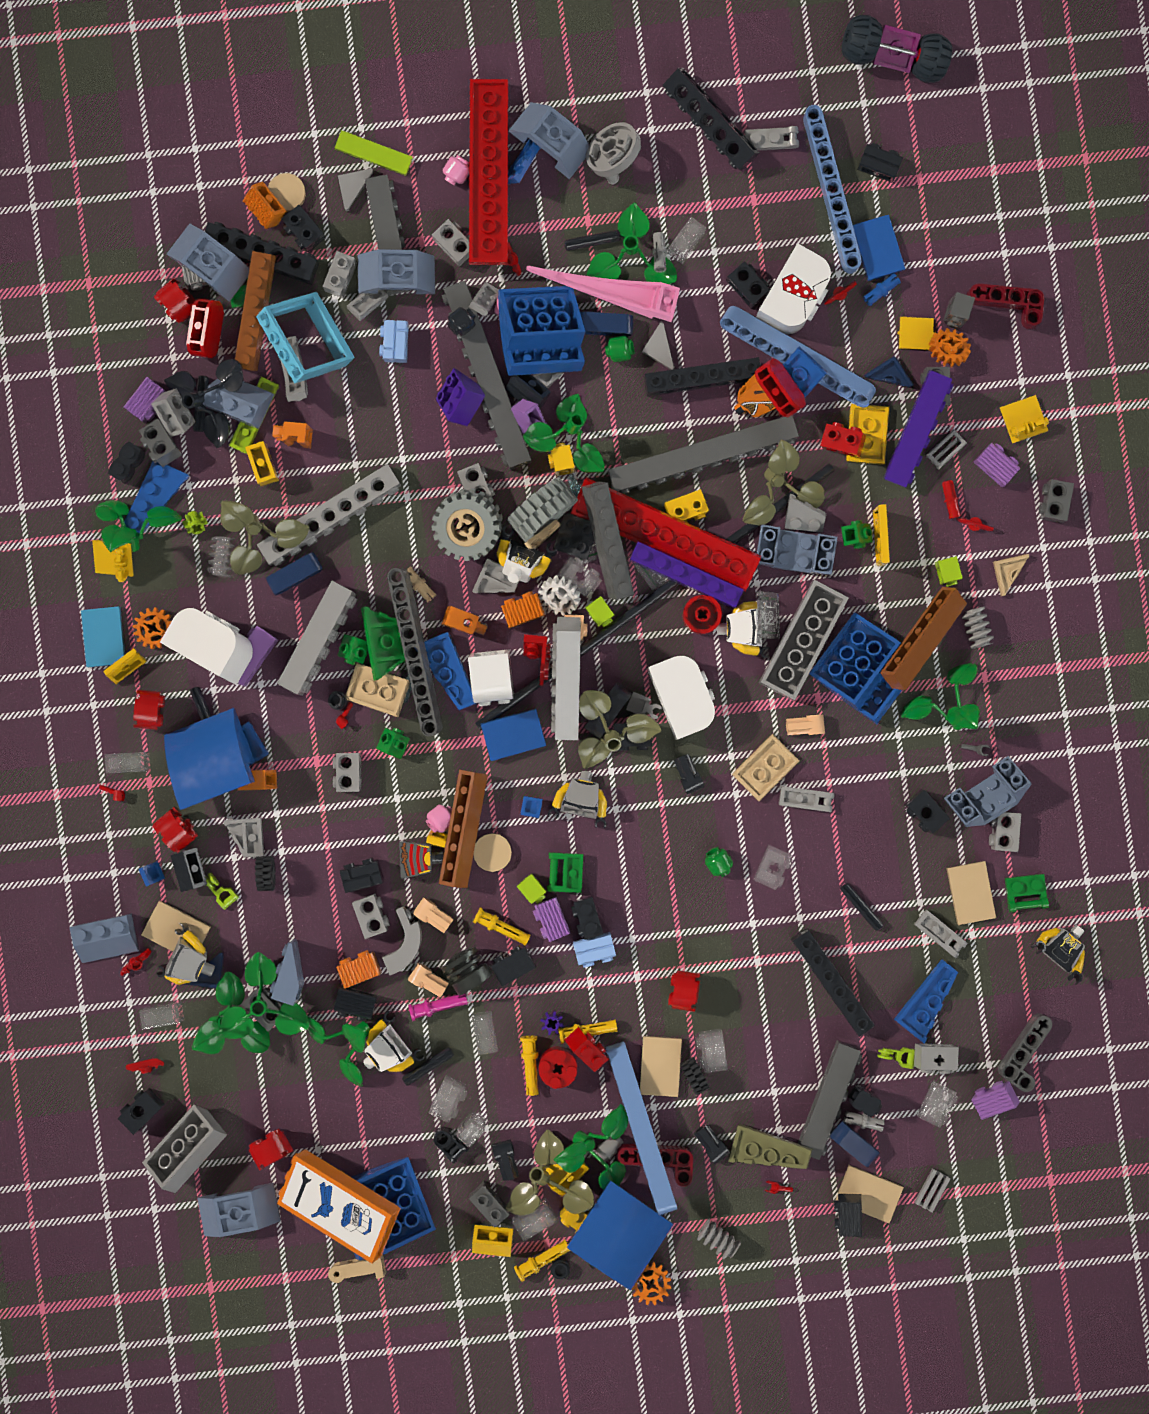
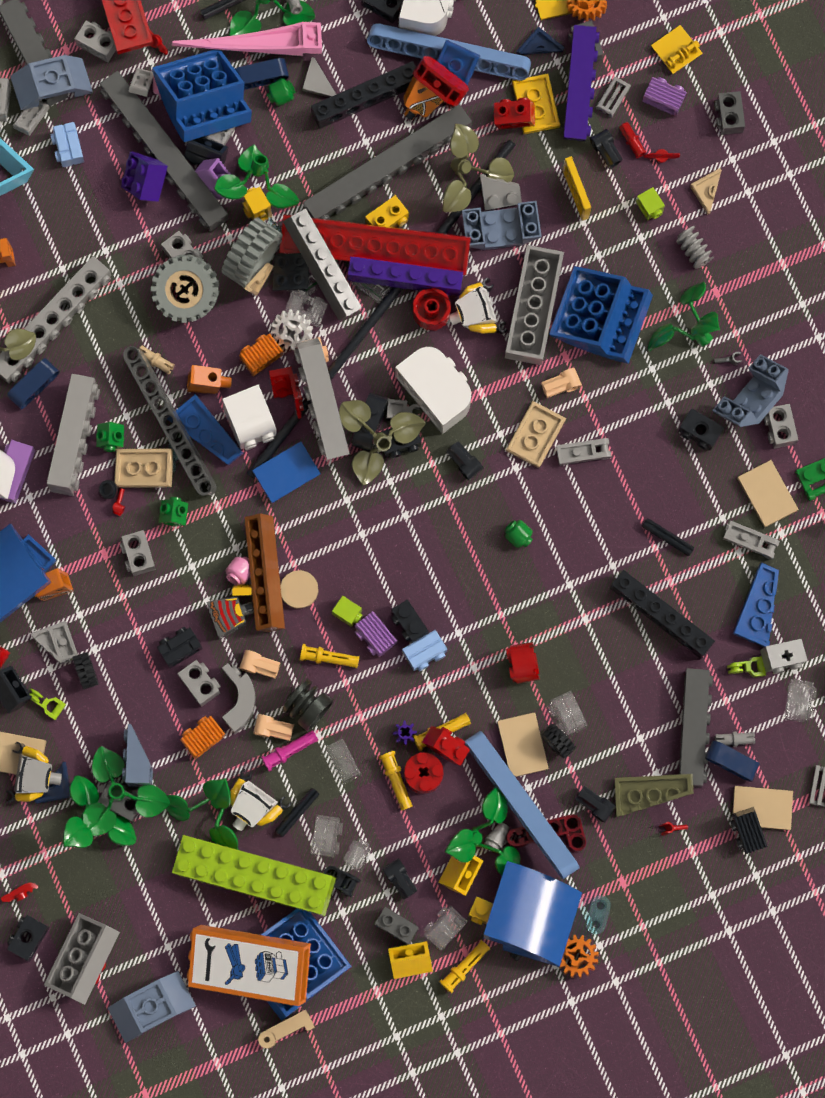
camera: 15 degrees left, 10 degrees down
clear brick [139,1001,185,1030] -> none
red brick [248,1129,294,1171] -> none
black brick [333,986,378,1022] -> none
green wing [361,607,405,681] -> none
black head [447,307,476,336] -> none
light grey wing [472,558,520,593] -> none
black brick [491,945,536,986] -> none
torso [497,525,558,583] -> none
olive plant [506,1130,594,1216] -> none
blue plate [520,796,543,818] -> none
green plate [547,852,583,893] -> none
torso [548,771,607,828] -> none
black plate [551,1259,570,1279] -> none
lime brick [585,596,614,627] -> none
light grey piece [697,1218,741,1260] -> none
clear brick [753,845,792,890] -> none
clear piece [757,591,780,639] -> none
green brick [841,520,873,549] -> none
black brick [848,1083,882,1117] -> none
dark orange brick [880,587,967,690] -> none
none -> lime brick [172,835,336,916]
none -> clear light blue plate [586,895,611,935]
none -> black piece [590,129,623,168]

